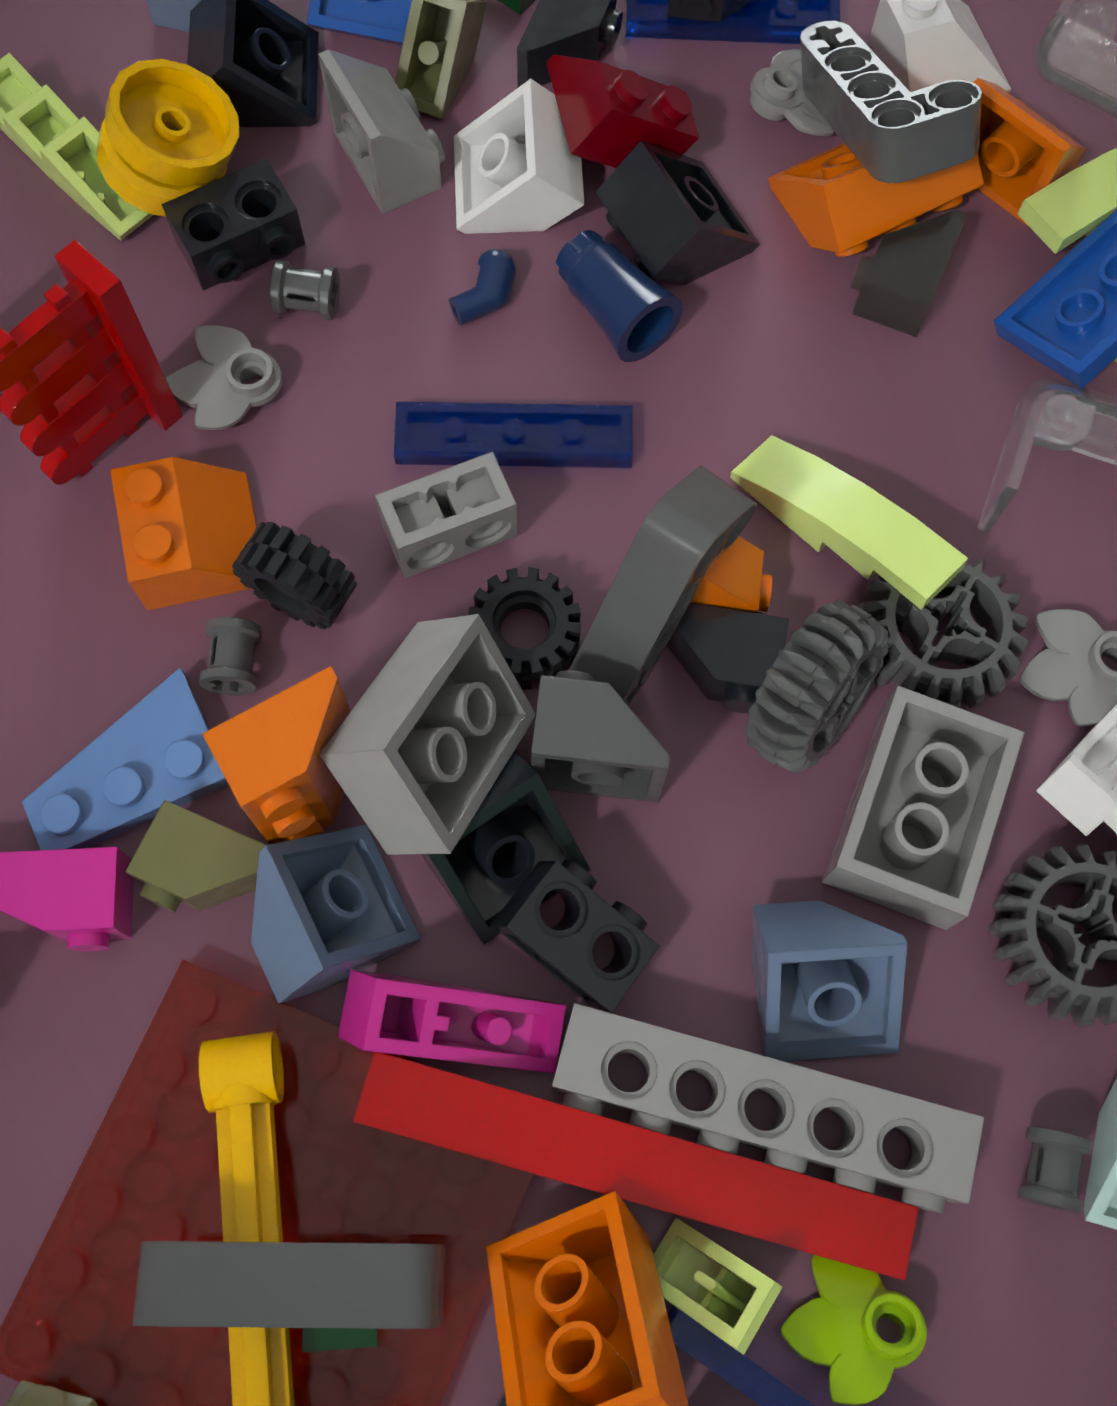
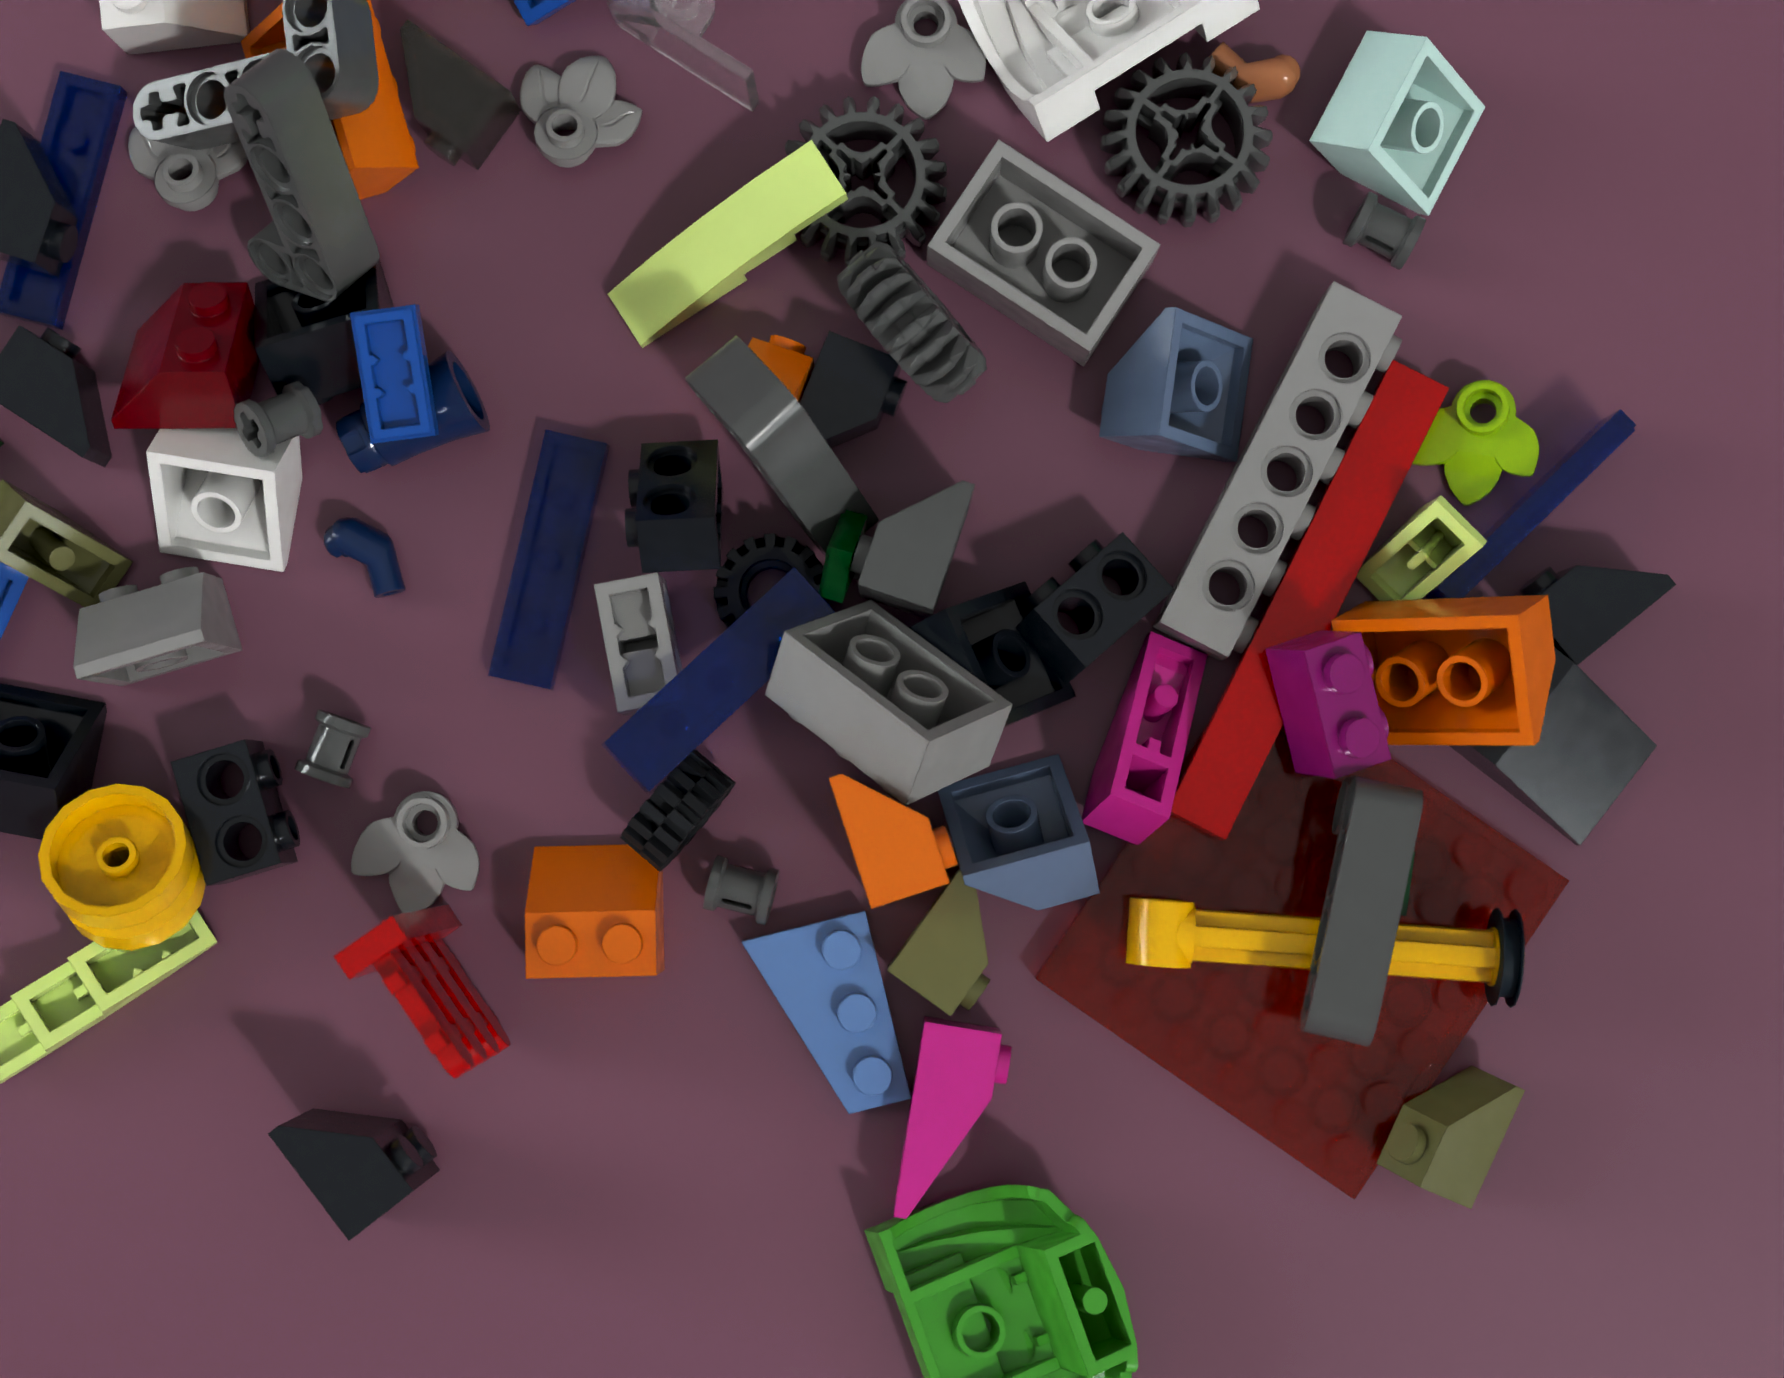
camera: 70 degrees left, 15 degrees up
none -> dark grey beam [223,49,380,302]
none -> dark grey bush [234,381,323,458]
none -> blue plate [350,304,440,444]
none -> light grey plate [520,55,642,168]
none -> clear blue tile [601,567,836,793]
none -> black brick [625,439,723,573]
none -> dark green tile [819,510,868,603]
none -> magenta brick [1265,630,1391,779]

